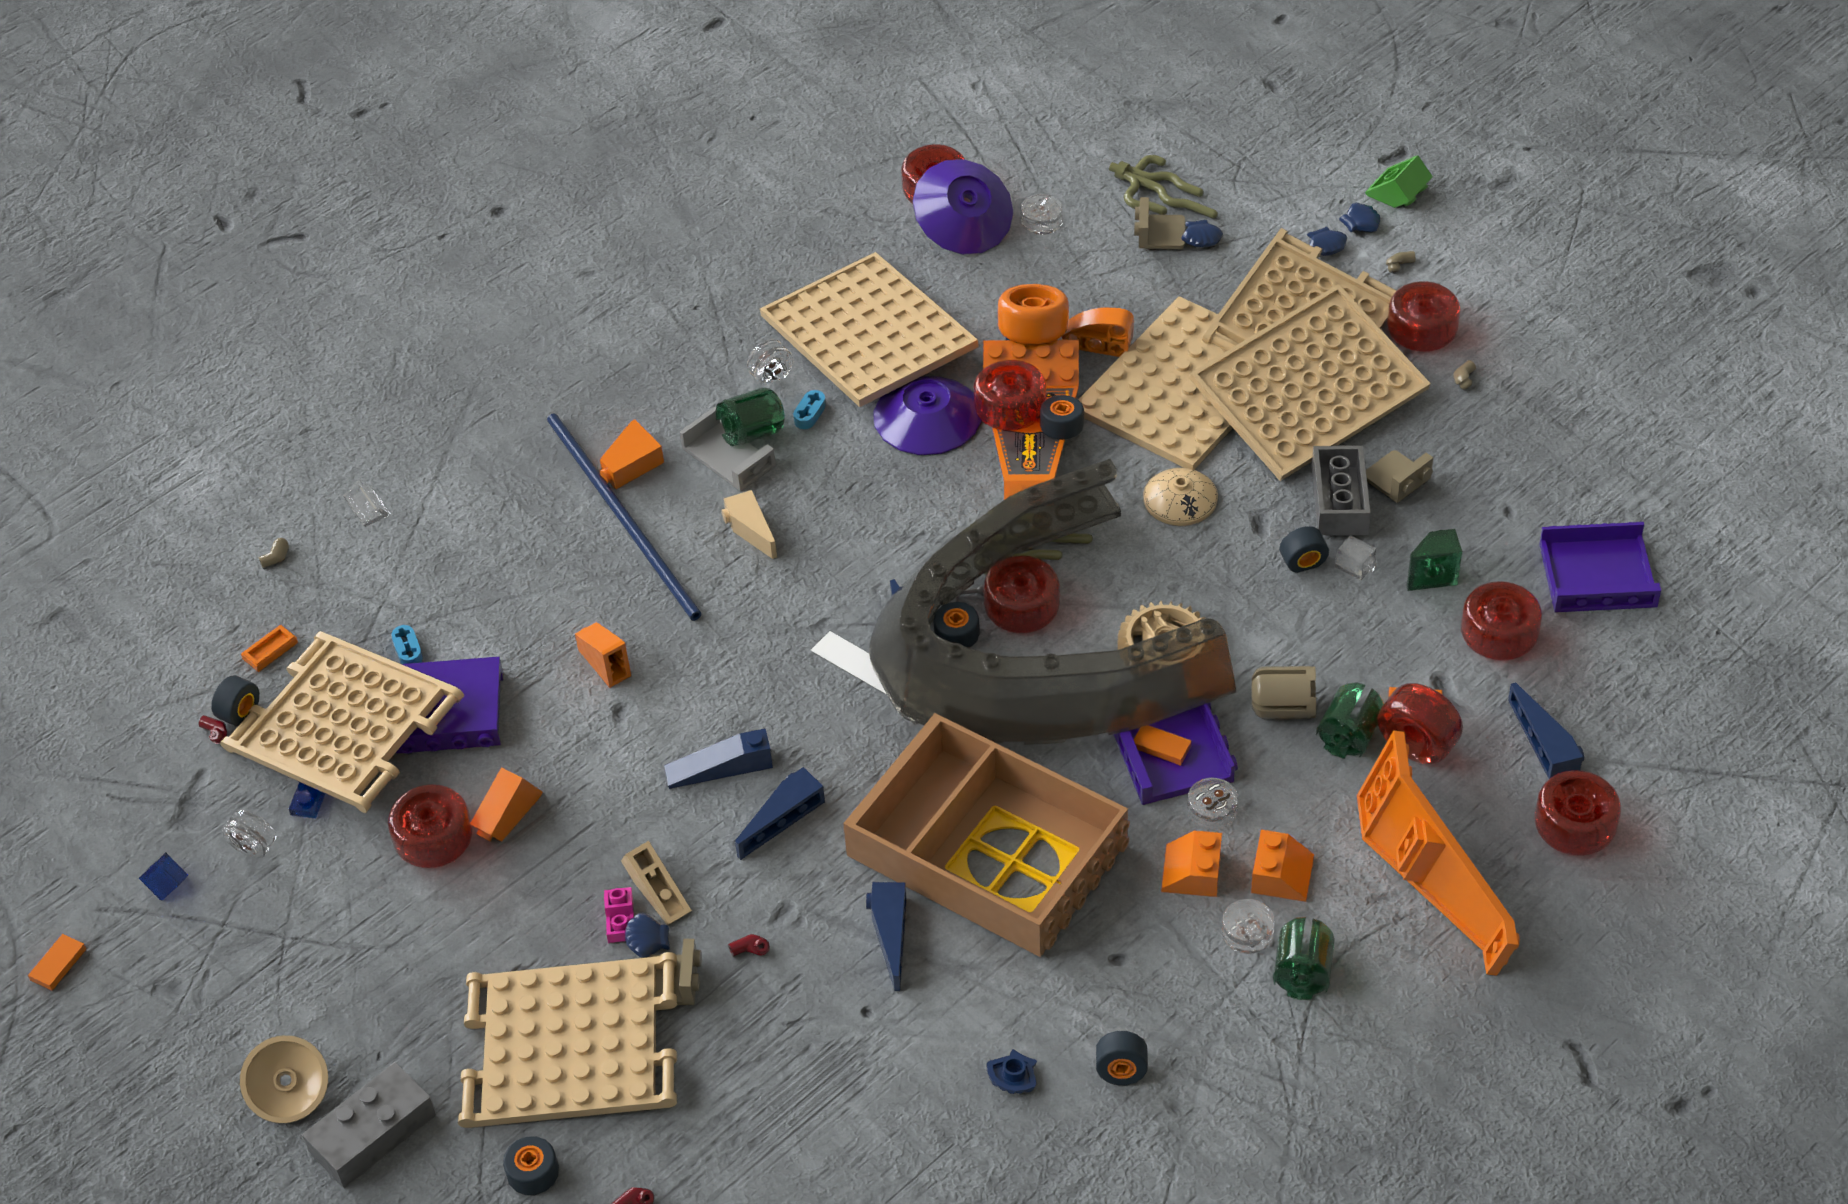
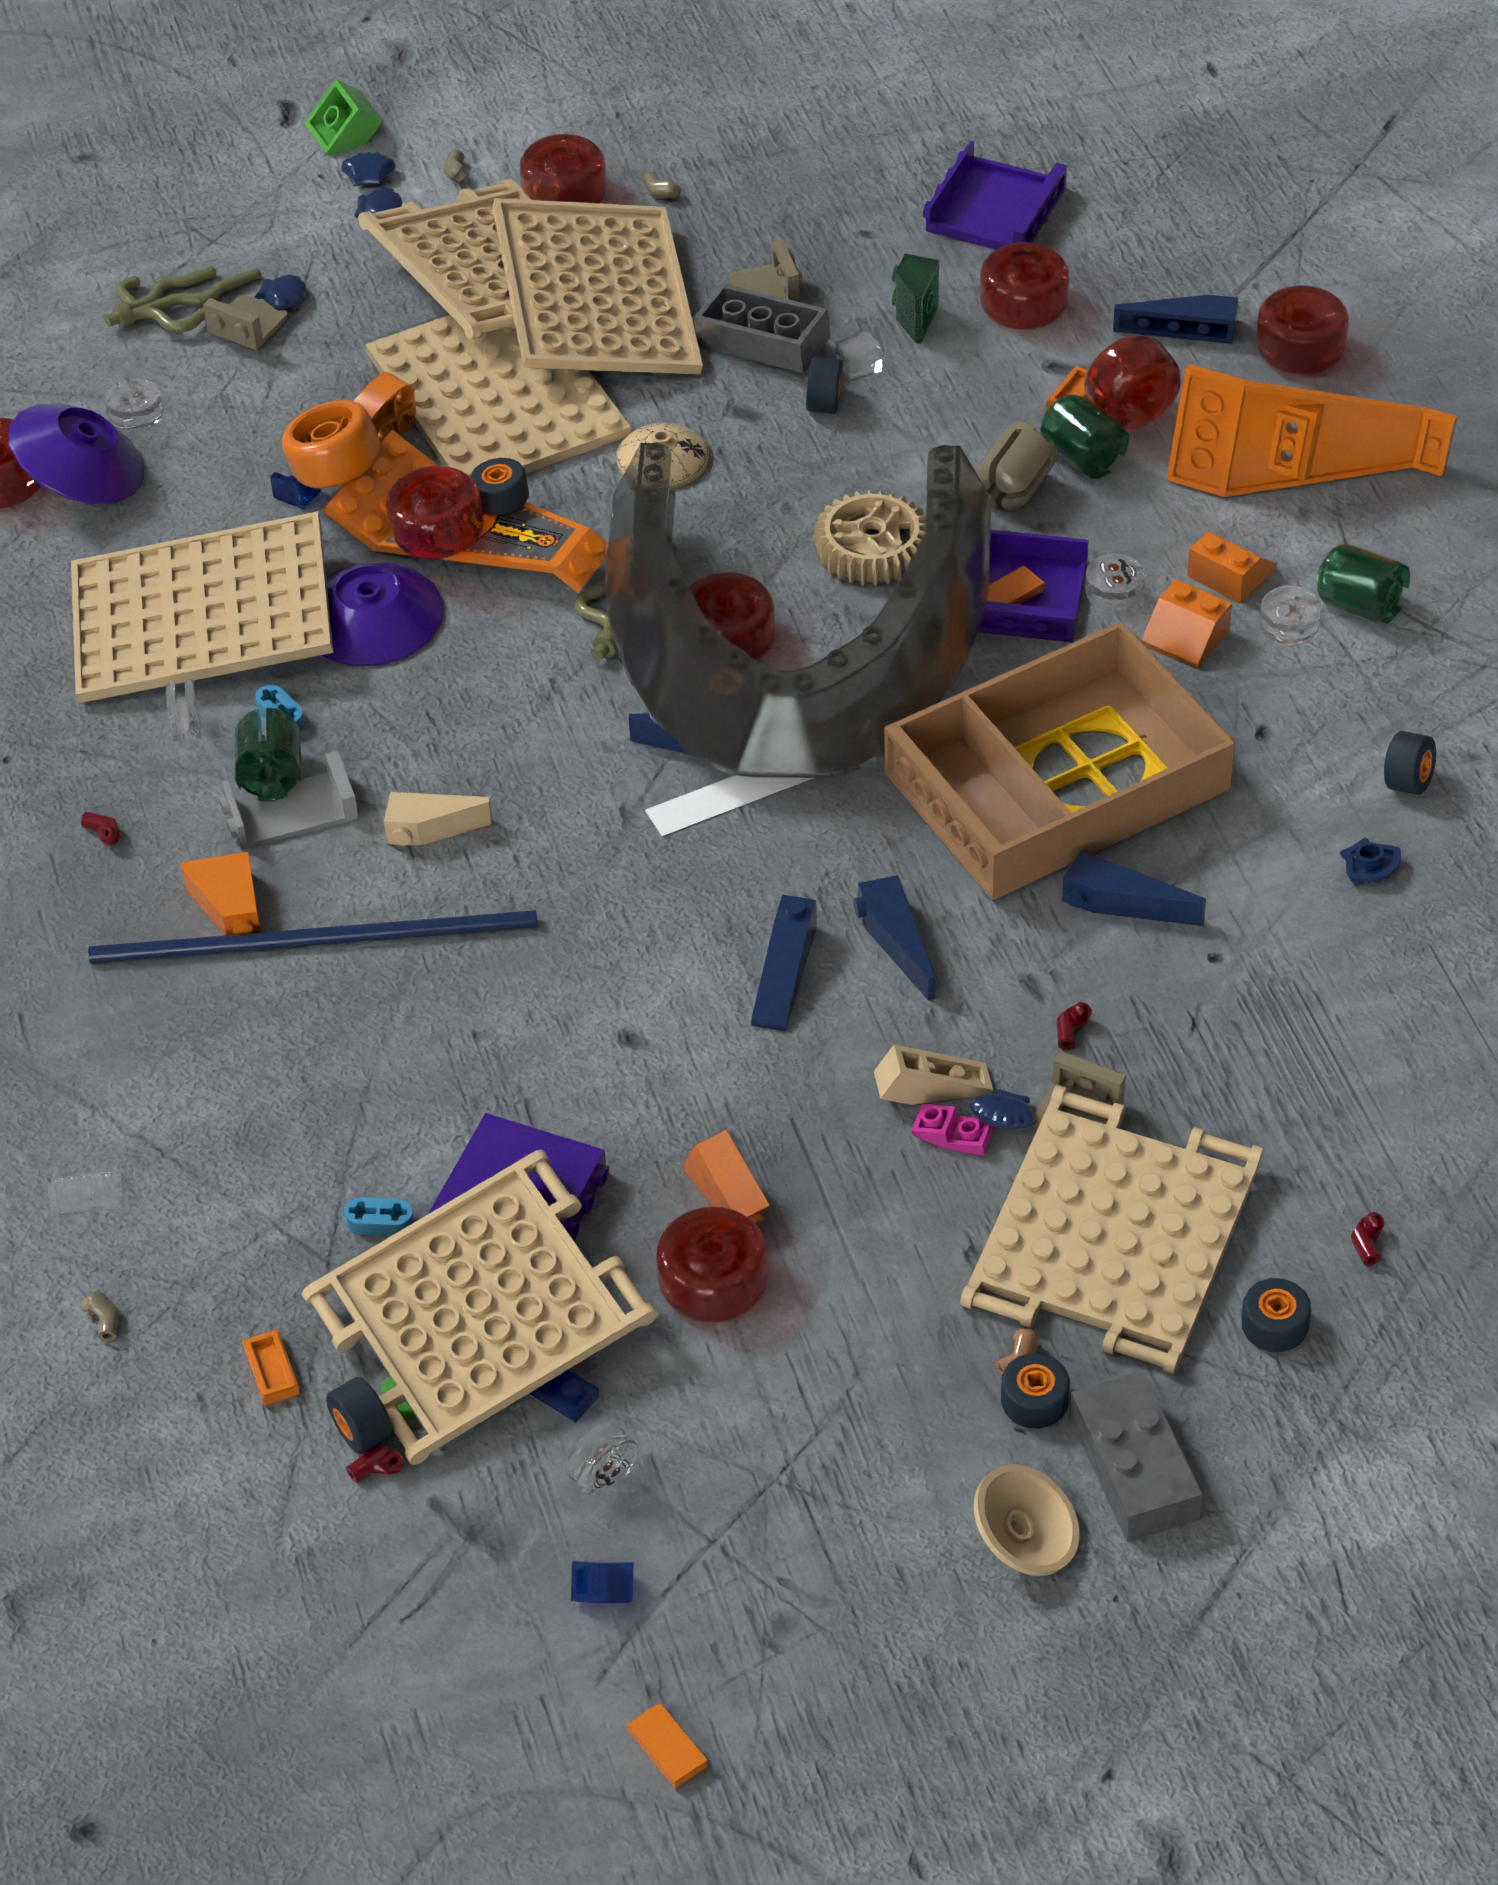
camera: 65 degrees left, 0 degrees up
orange slope [575,622,631,688] -> none
none -> dark red arm [81,812,121,846]
none -> medium nougat arm [996,1328,1039,1377]
none -> black wheel [1001,1353,1070,1429]

